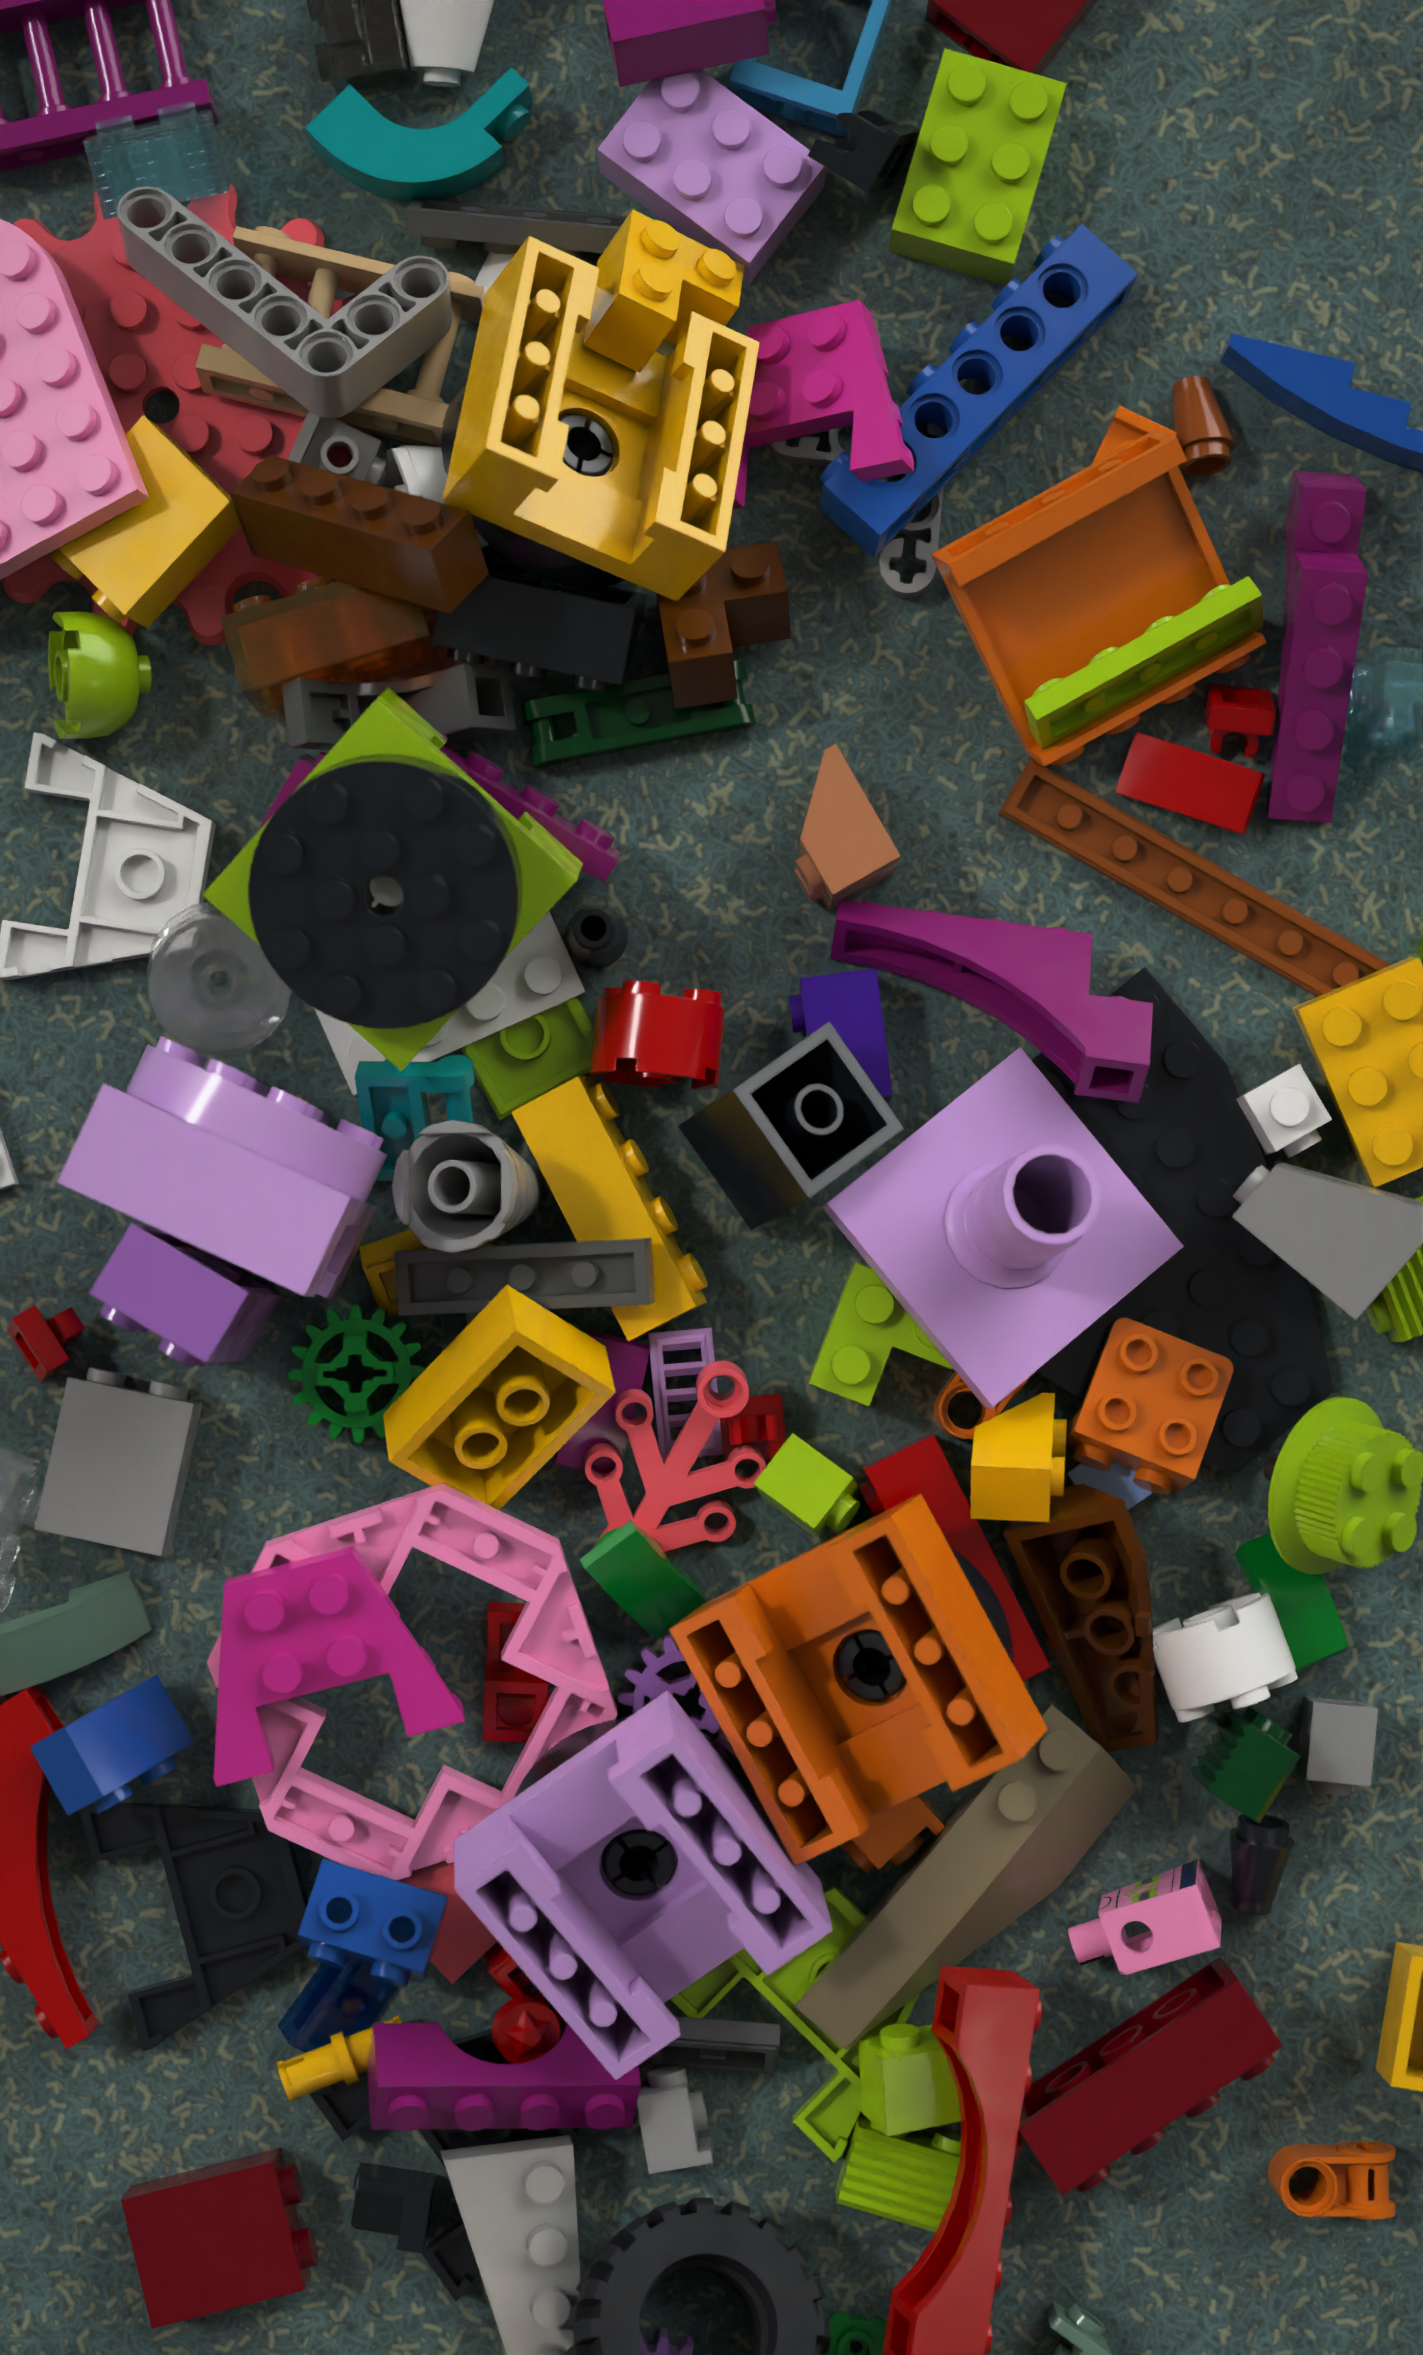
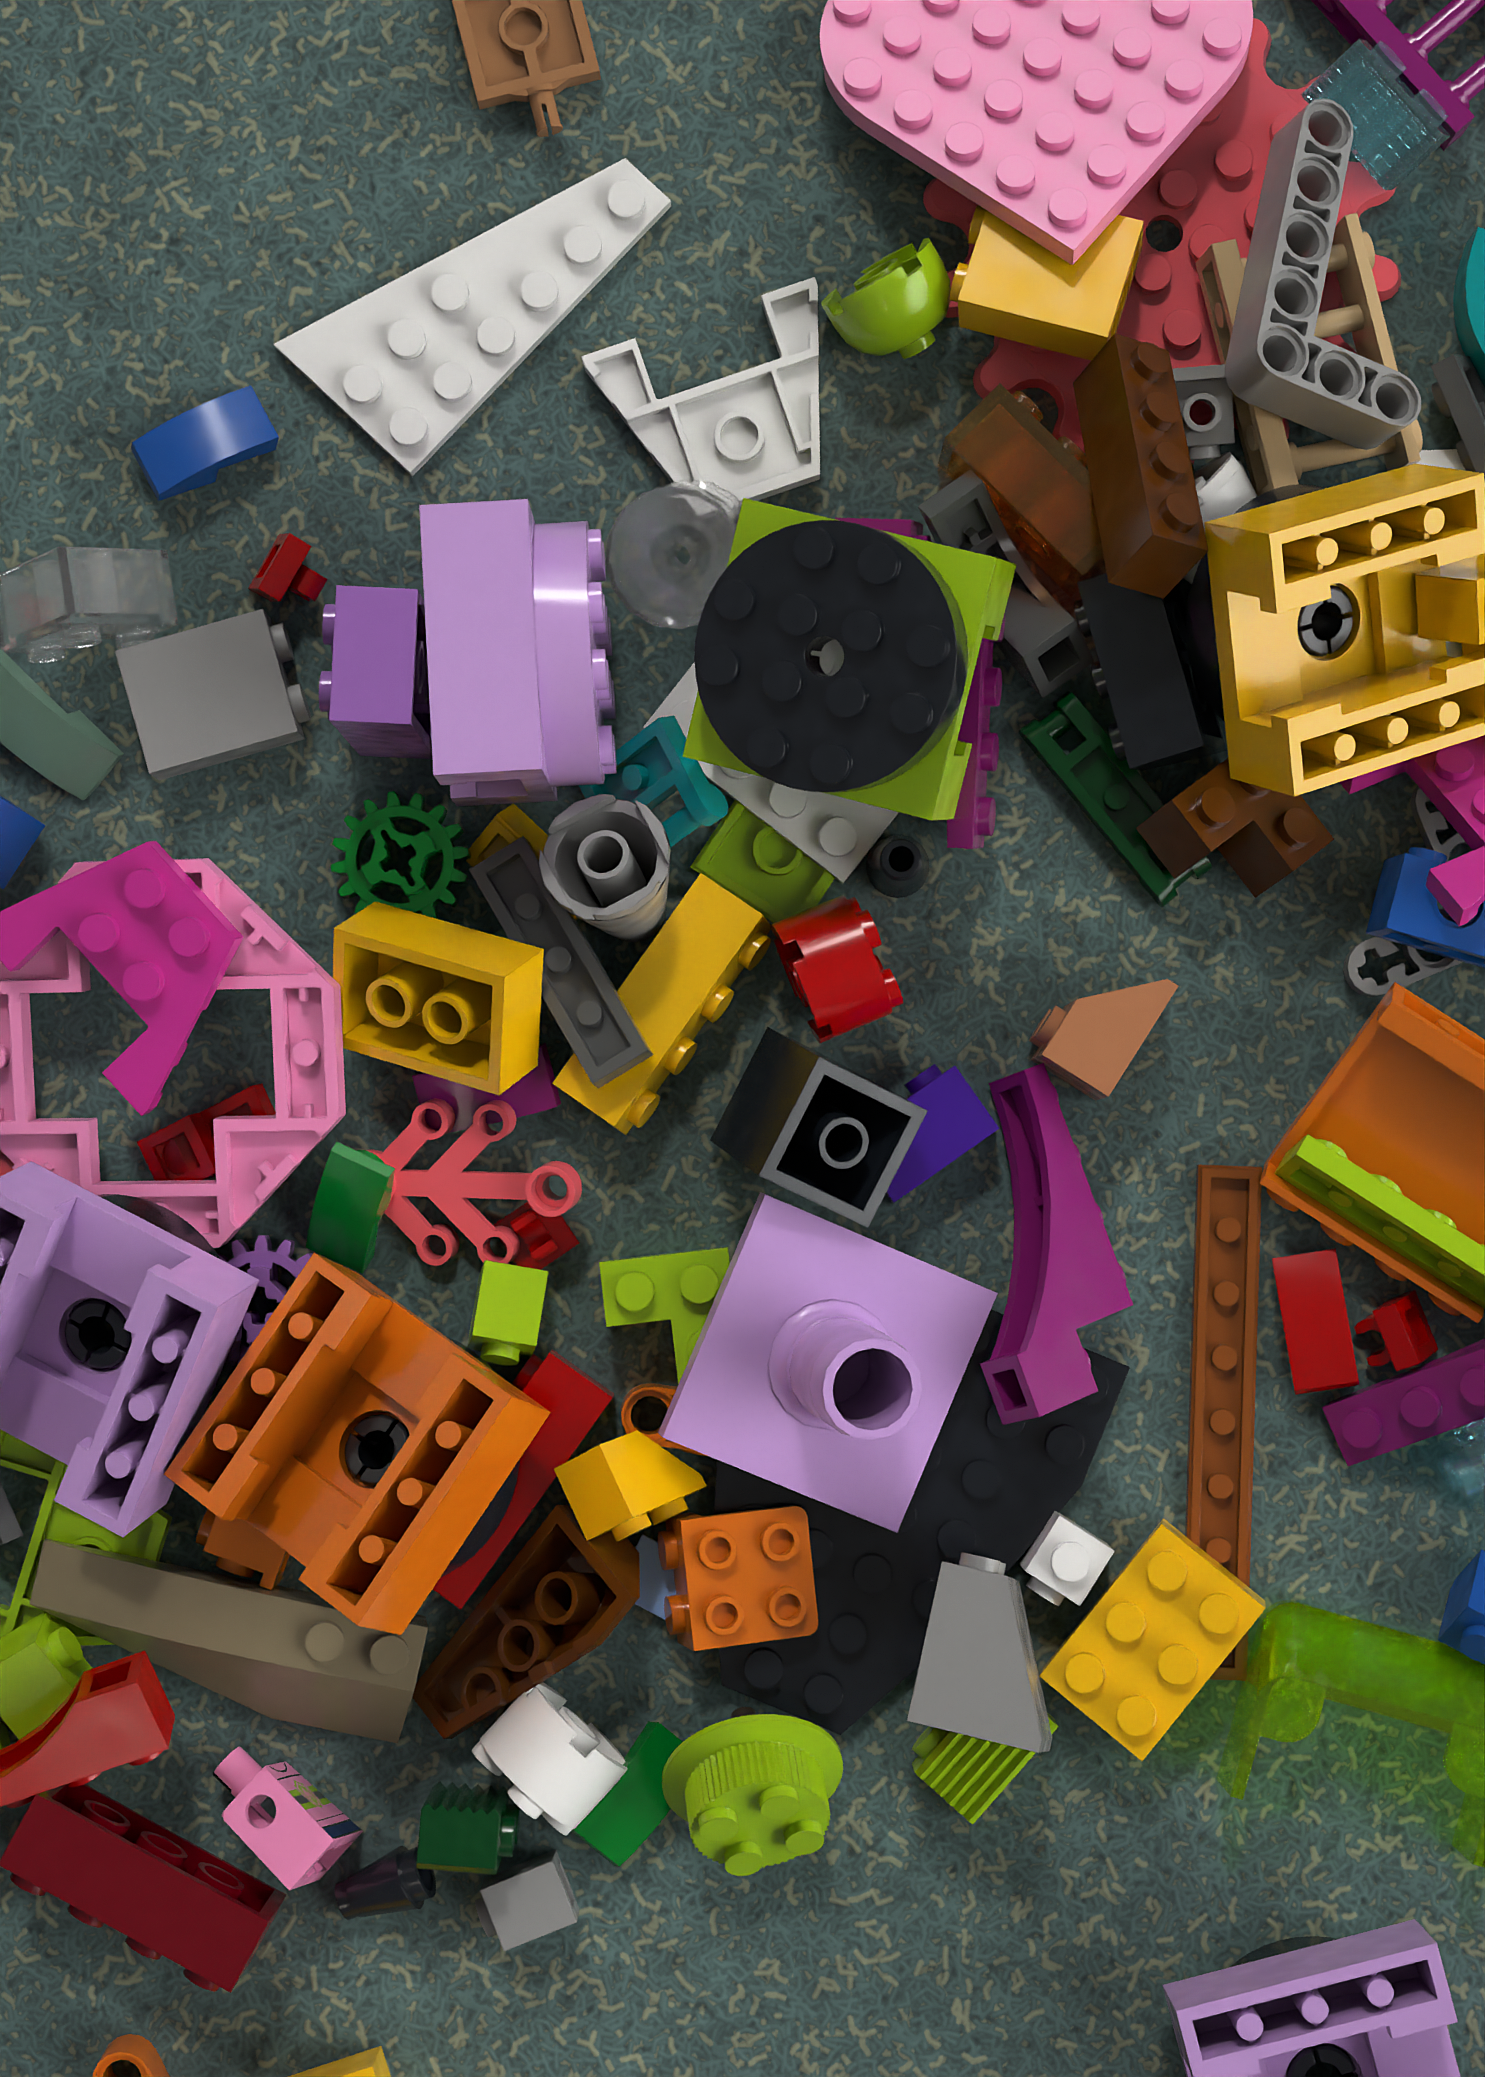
camera: 60 degrees right, 0 degrees up
lavender slope [648,1327,723,1460] -> none

